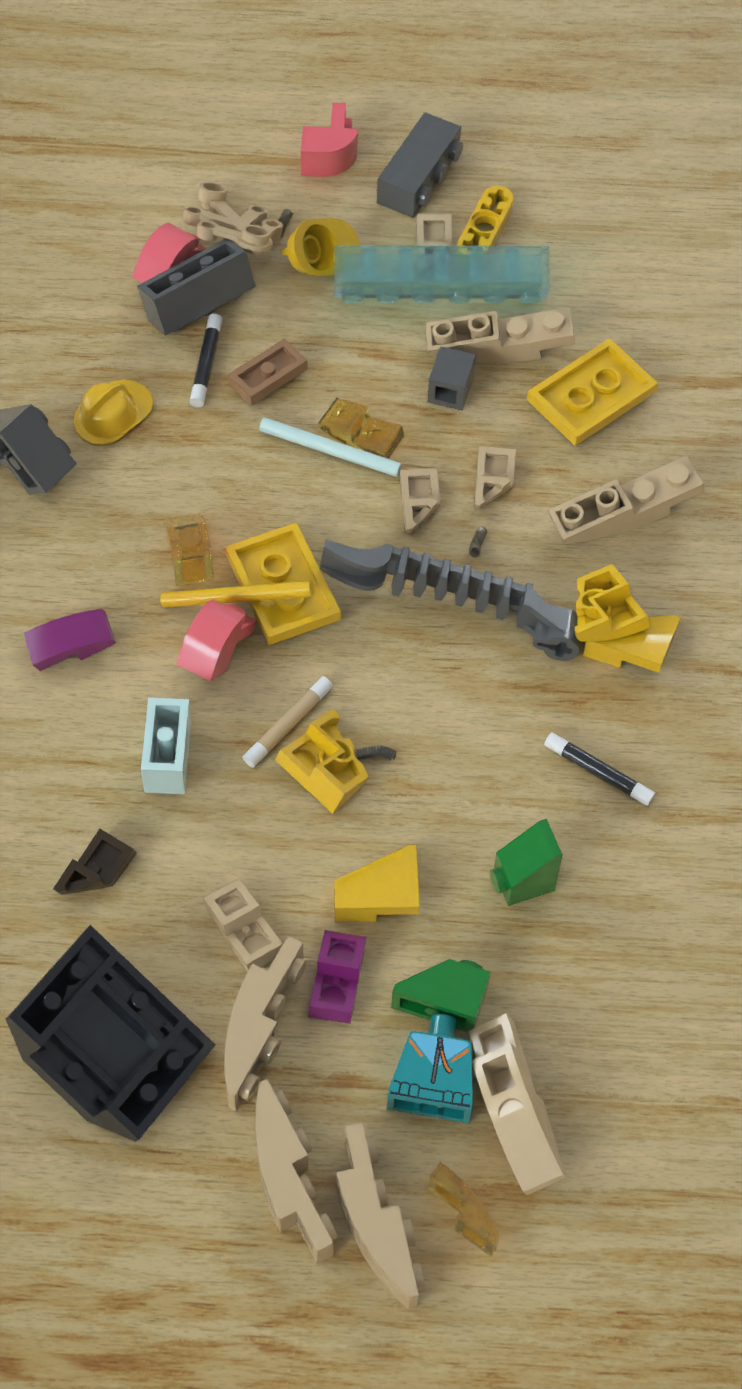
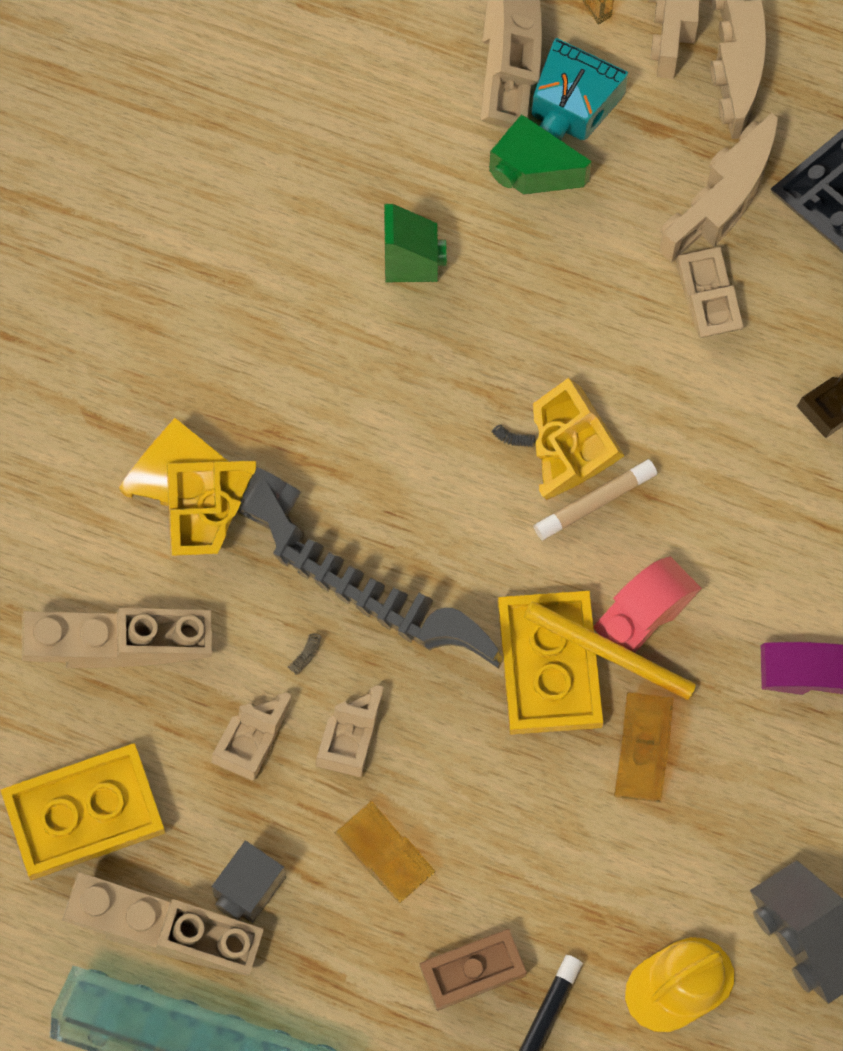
camera: 160 degrees left, 10 degrees up
light aqua brick [141,697,192,794] -> none
light aqua bar [259,417,402,477] -> none
magenta slope [308,930,366,1024] -> none
yellow slope [334,845,420,922] -> none
black bar [544,732,656,806] -> none

